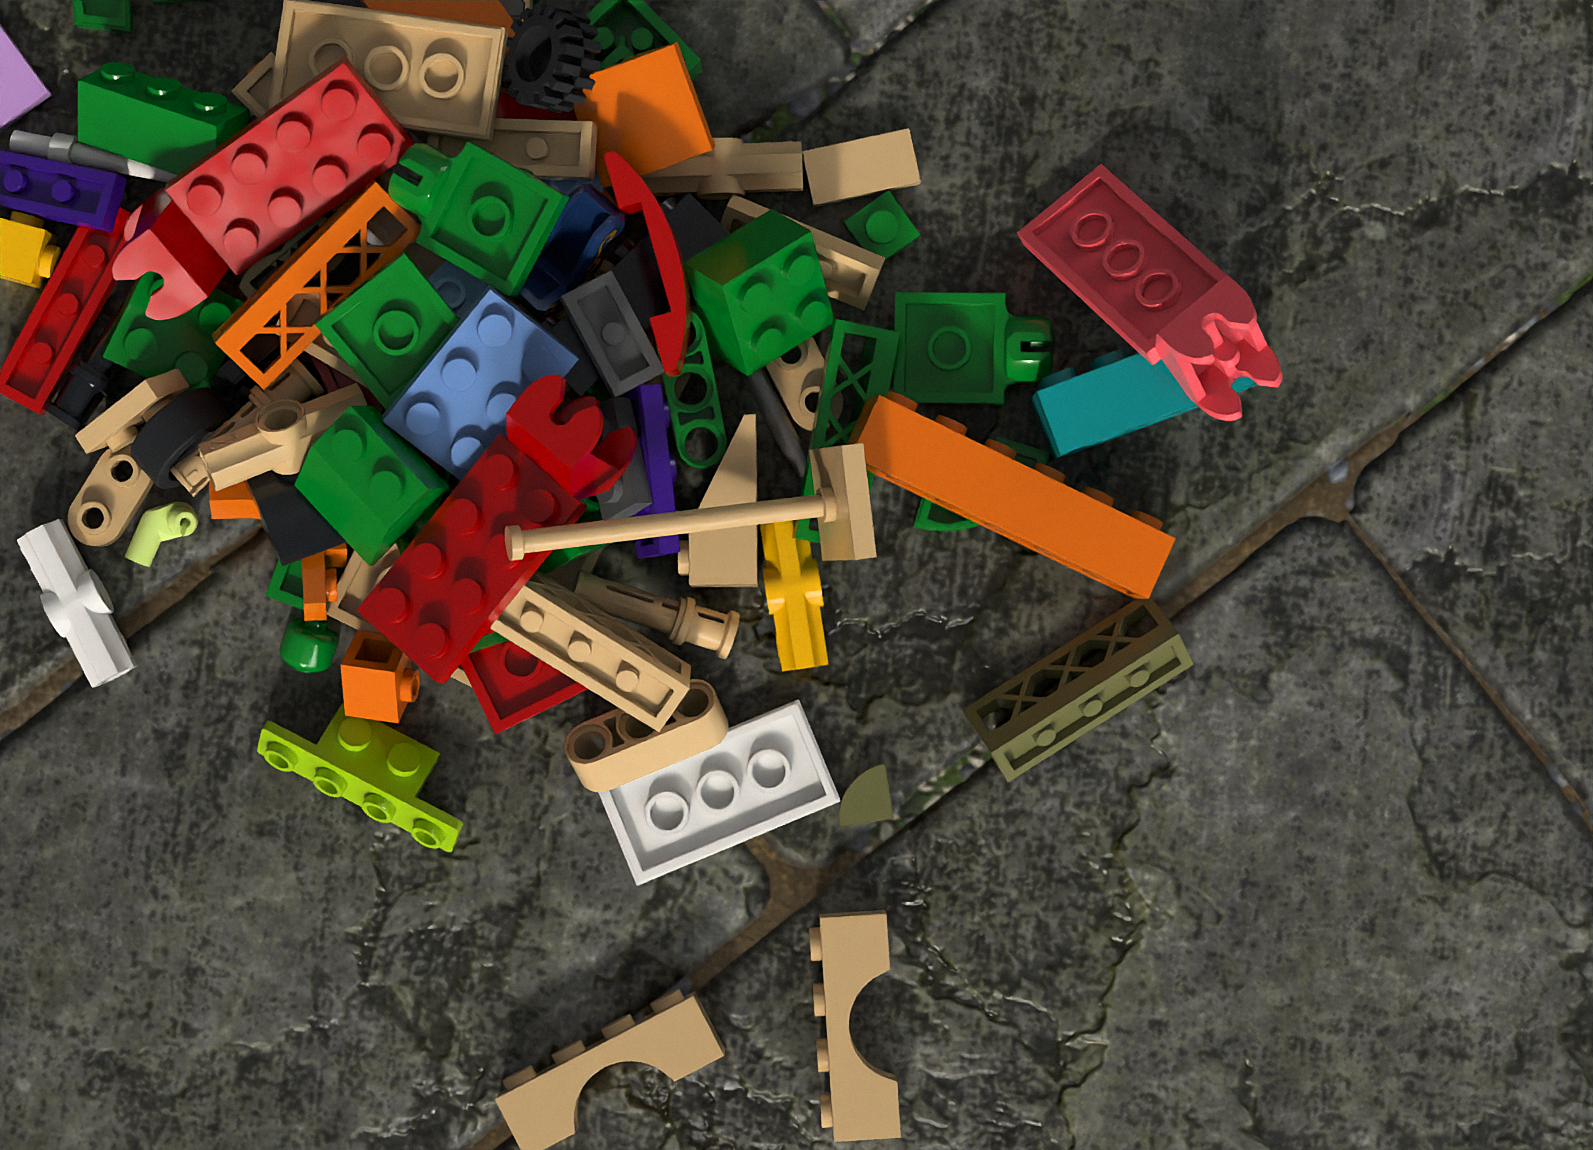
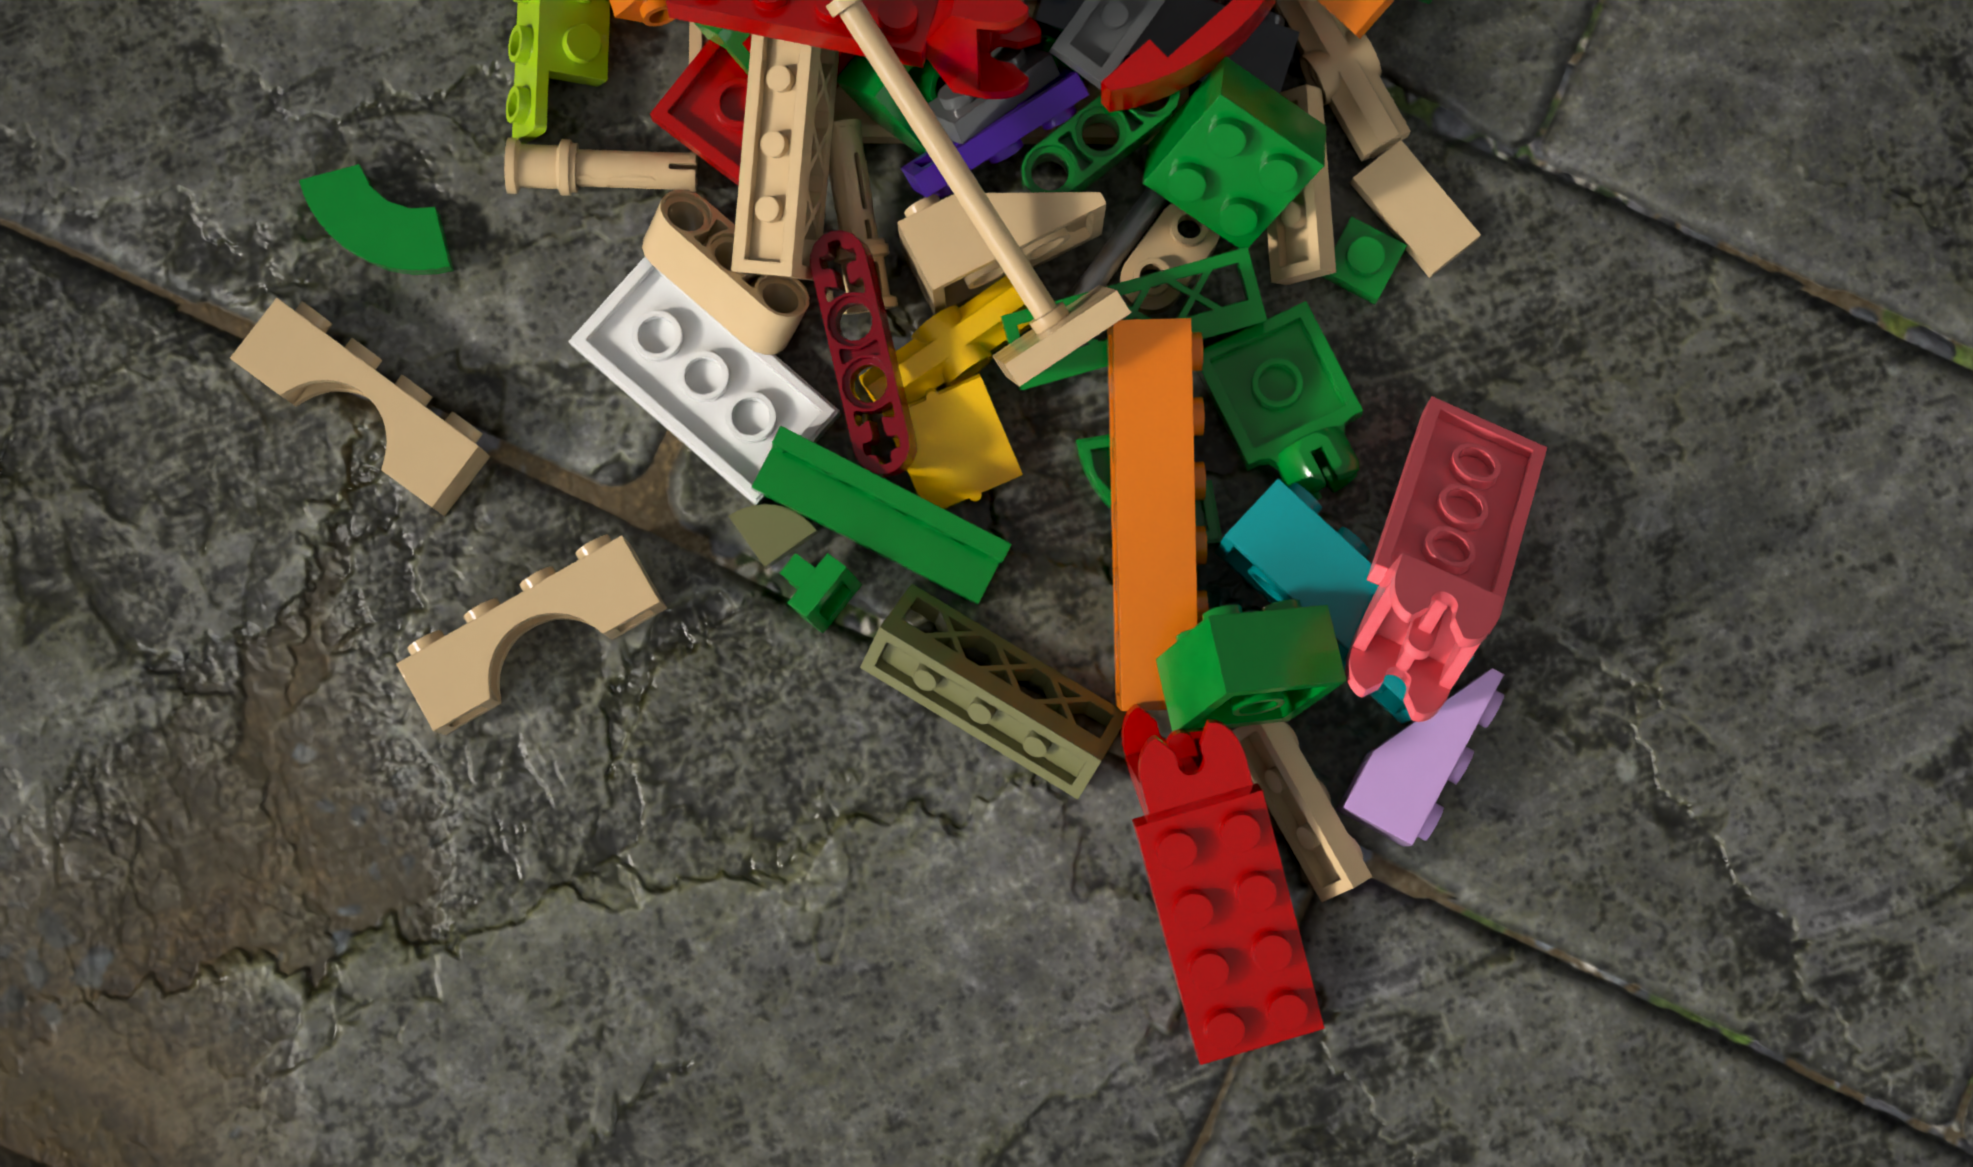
camera: 65 degrees right, 5 degrees down
none -> green tile [299,164,454,275]
none -> tan pin [504,137,698,196]
none -> green fence [751,426,1012,604]
none -> green tile [779,553,863,634]
none -> dark red beam [810,230,917,476]
none -> yellow piece [883,373,1023,509]
none -> red hinge [1121,703,1325,1065]
none -> green brick [1156,599,1347,732]
none -> tan plate [1232,722,1372,902]
none -> lavender slope [1336,668,1504,847]

